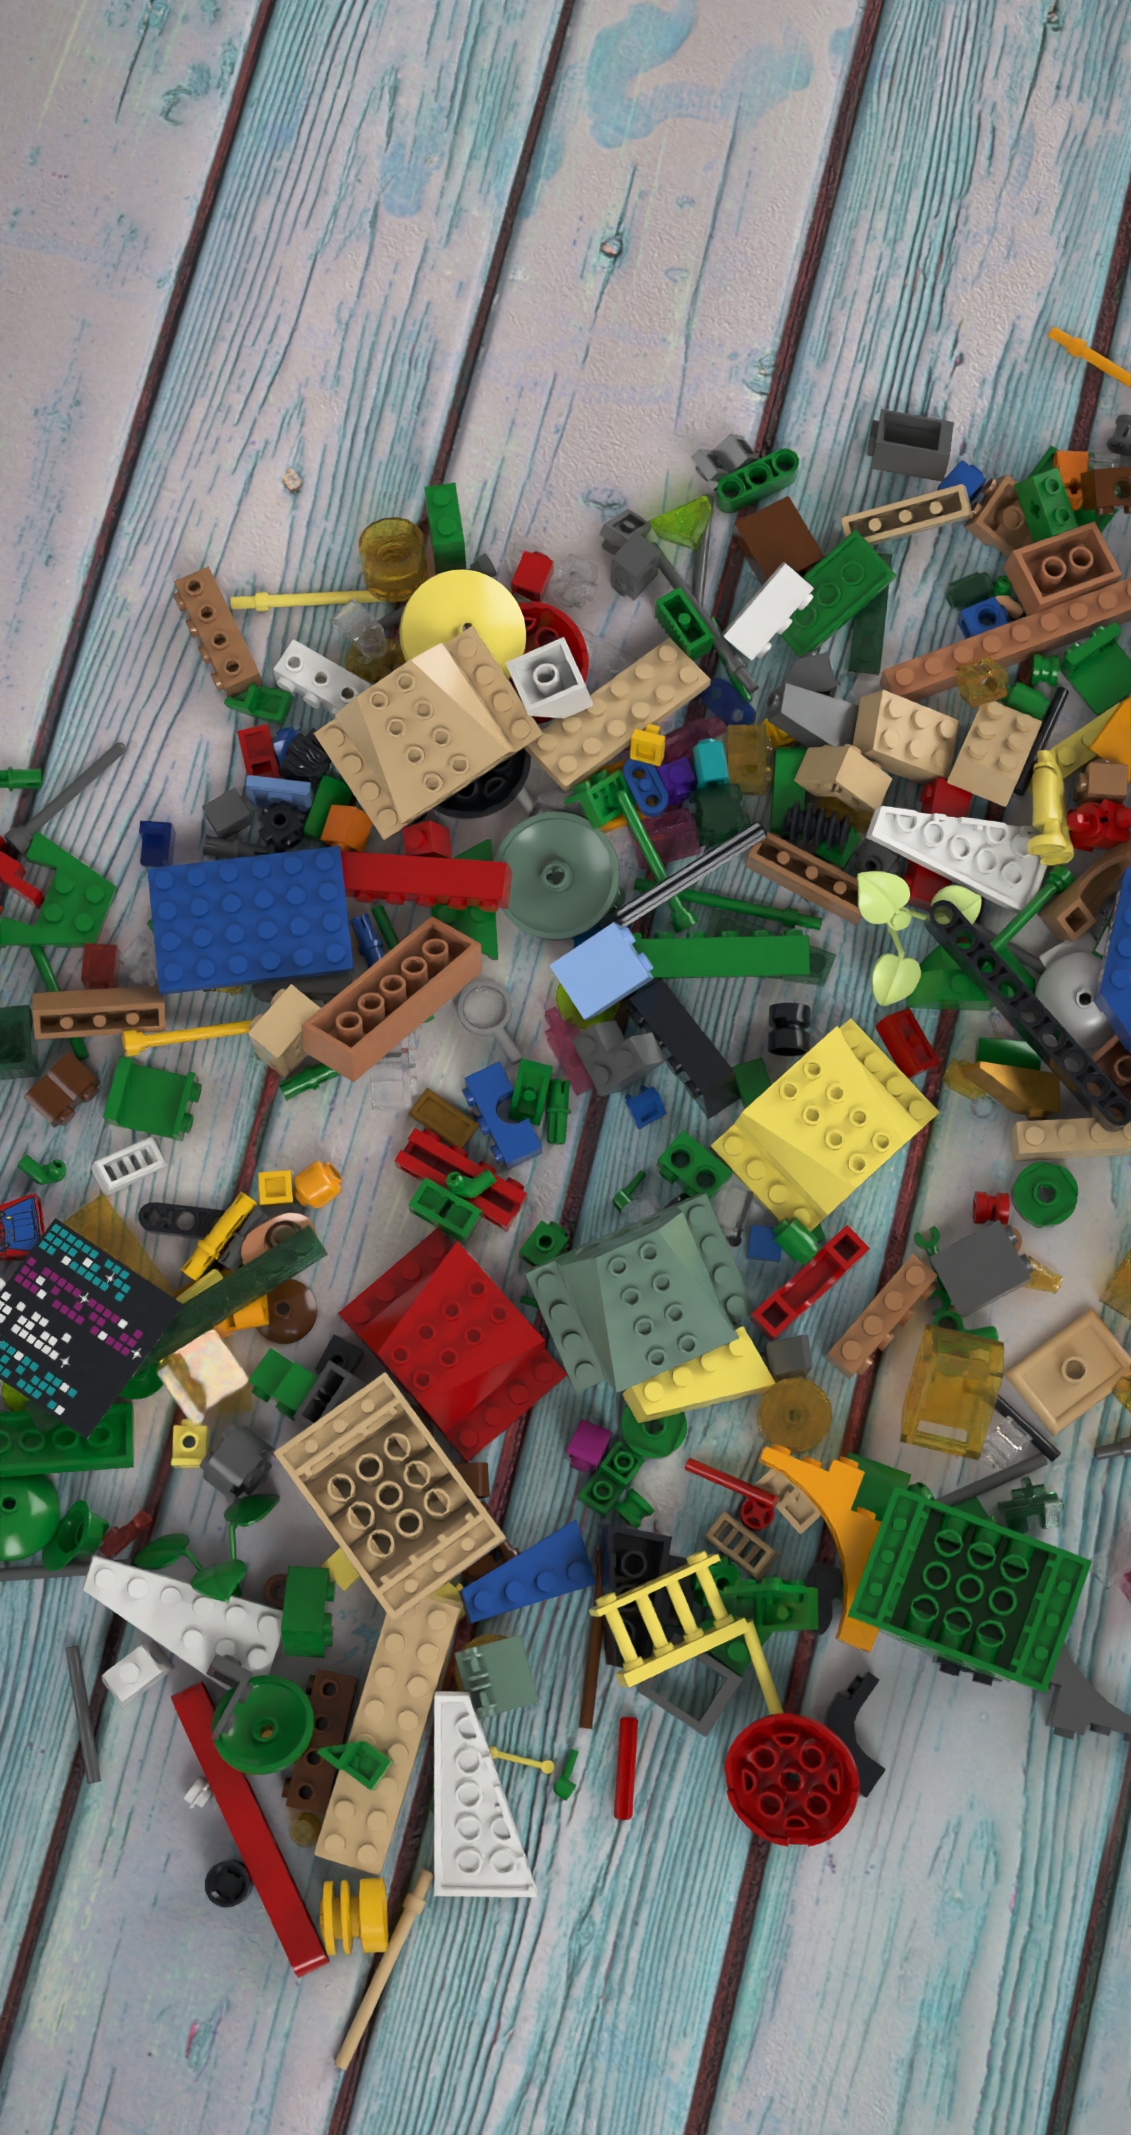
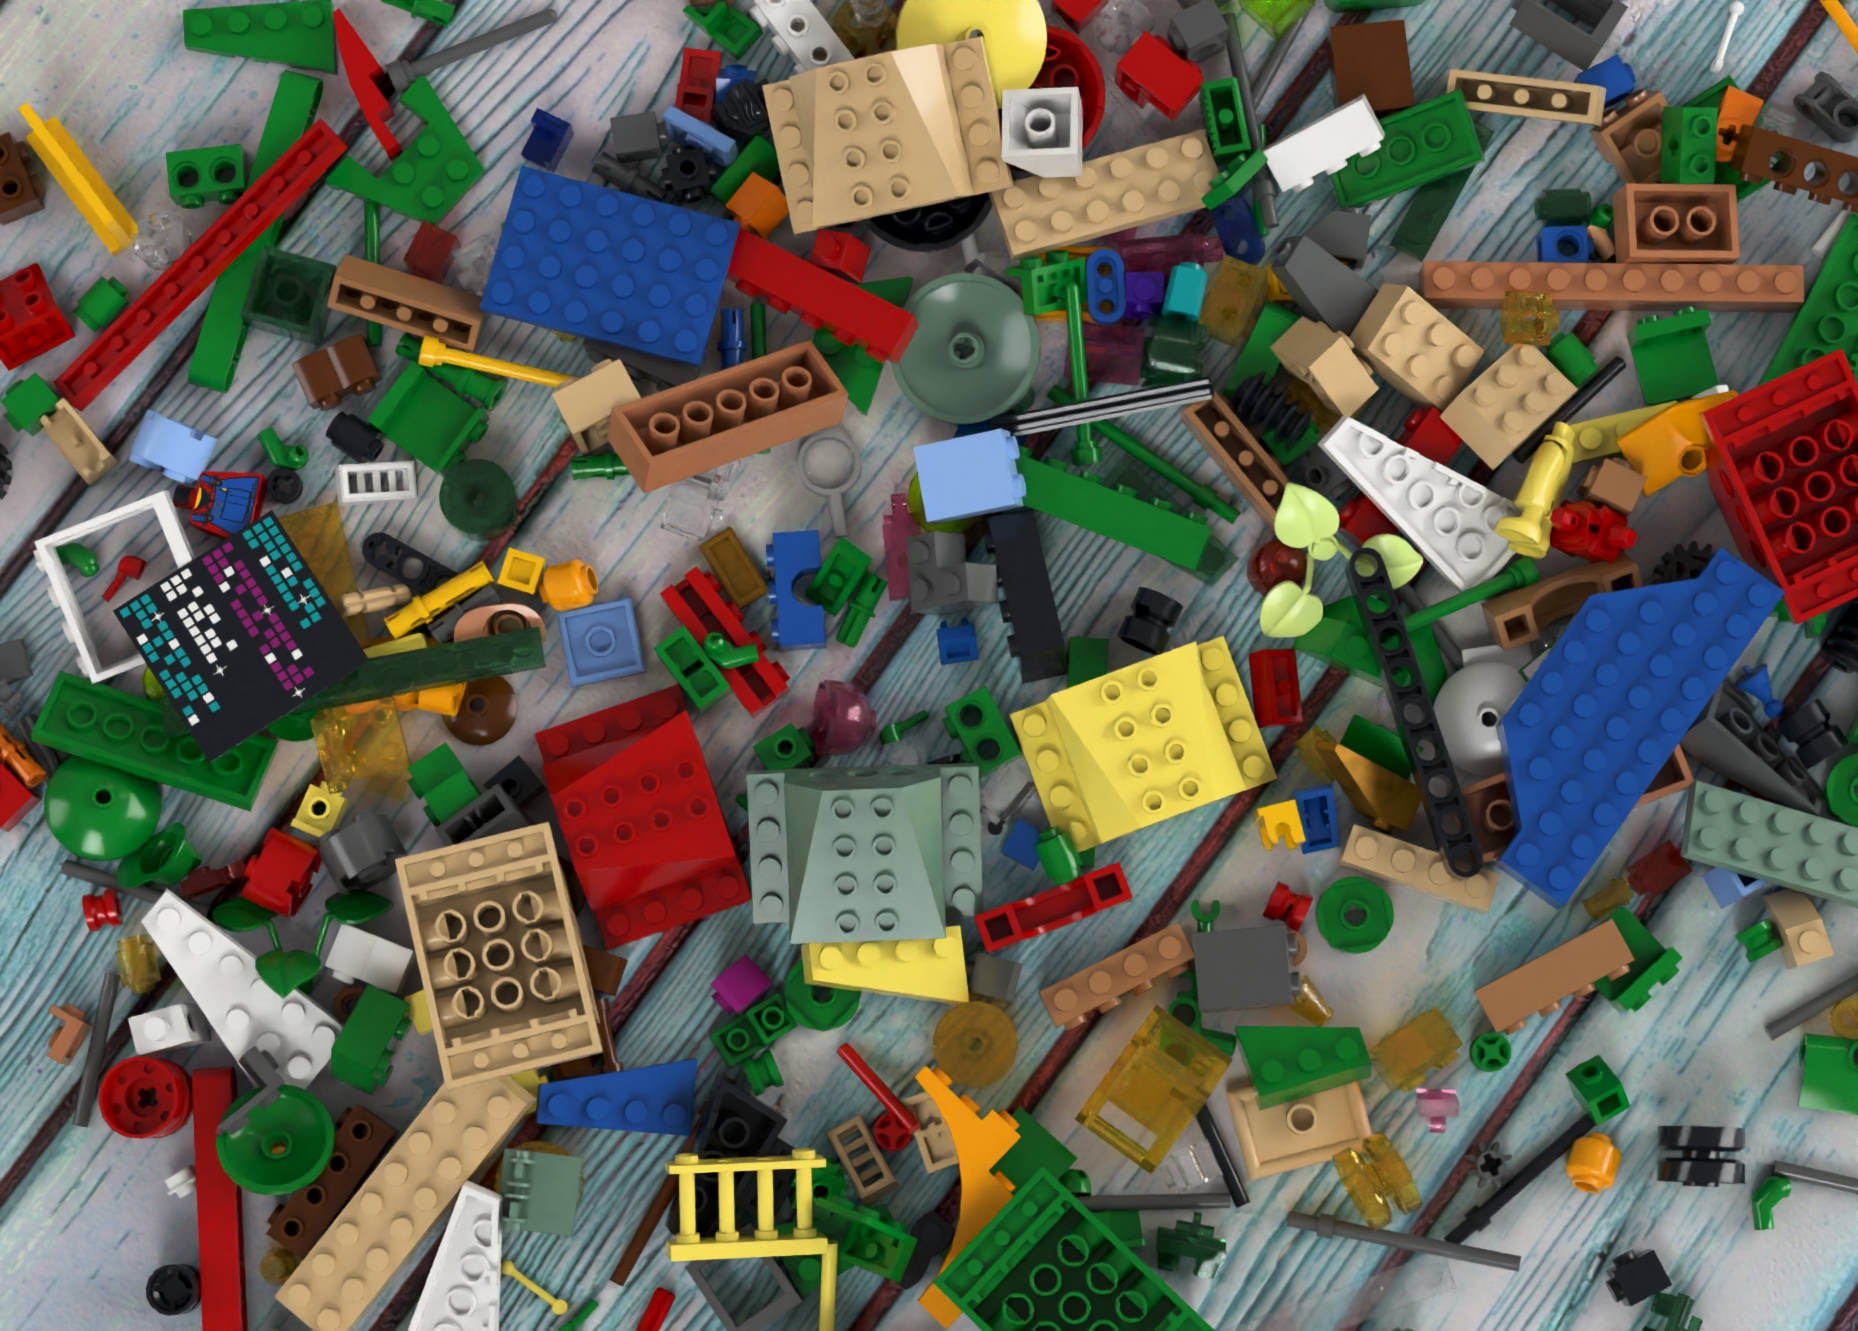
camera: 25 degrees right, 5 degrees up
green slope [317,1741,394,1791] -> none
yellow tile [630,723,665,766] -> none
green wheel [1029,653,1060,686] -> none
none -> nougat bracket [47,1002,93,1065]
none -> red wheel [82,888,123,932]
none -> red wheel [98,1056,193,1139]
none -> clear yellow brick [115,935,161,994]
none -> red brick [242,827,323,919]
none -> black bush [266,468,303,504]
none -> white brick [325,924,416,995]
none -> black brick [326,412,385,464]
none -> tan axle [338,584,412,616]
none -> green pin [395,332,507,411]
none -> clear green brick [439,459,520,542]
none -> medium blue plate [556,597,646,688]
none -> clear pink cylinder [812,680,876,756]
none -> red brick [1114,31,1204,122]
none -> green plate [1201,148,1268,210]
none -> green wedge [1235,1026,1372,1111]
none -> clear red hair [1247,539,1307,597]
none -> yellow hinge [1251,799,1306,851]
none -> blue slope [1289,783,1340,854]
none -> white hinge [1710,1,1744,74]

